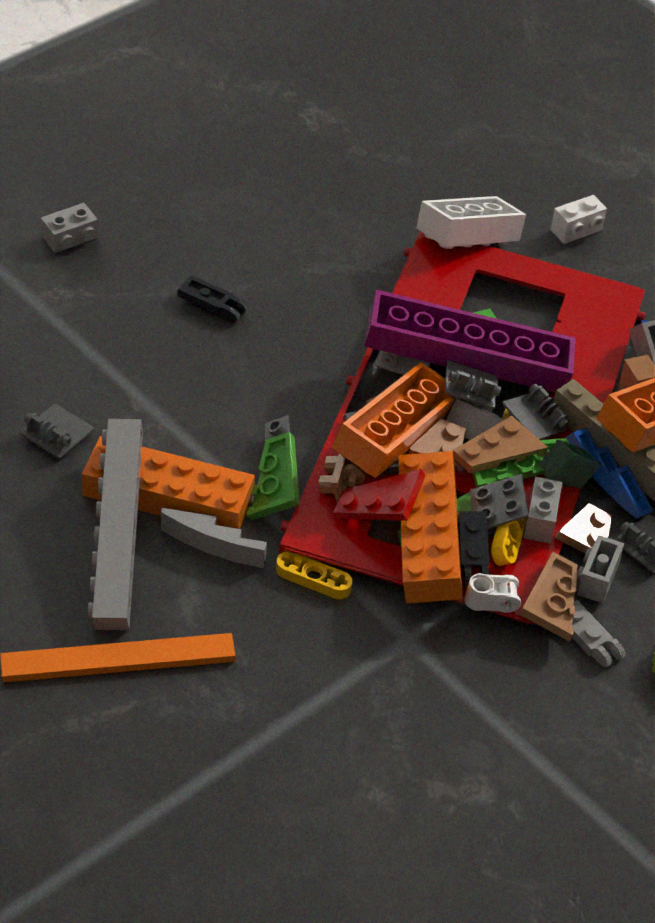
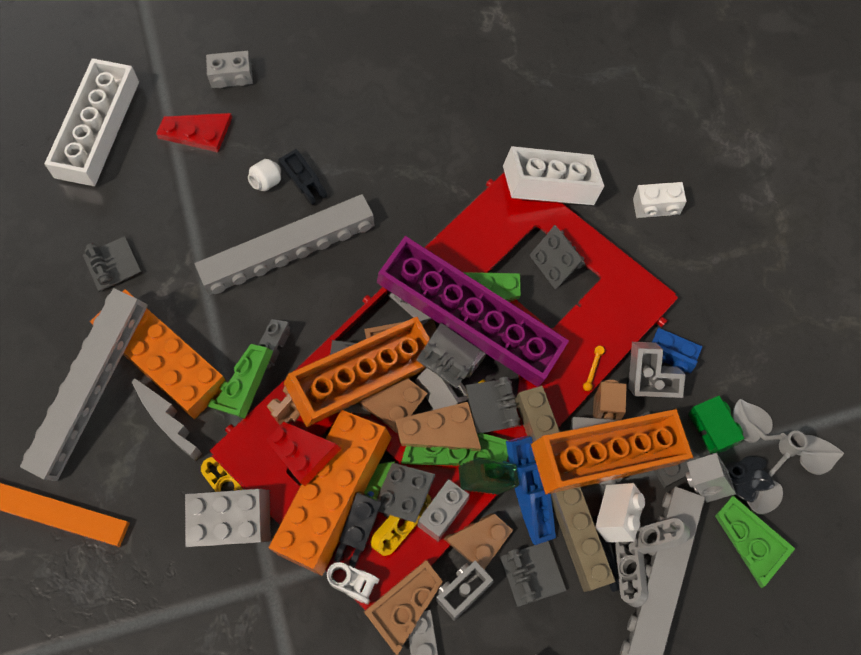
camera: 30 degrees right, 20 degrees up
none -> red wing [156,113,232,152]
none -> light grey brick [185,489,271,547]
none -> light grey brick [194,194,375,295]
none -> white head [248,159,281,191]
none -> dark grey hinge [529,225,585,290]
none -> light orange hinge [583,346,604,391]

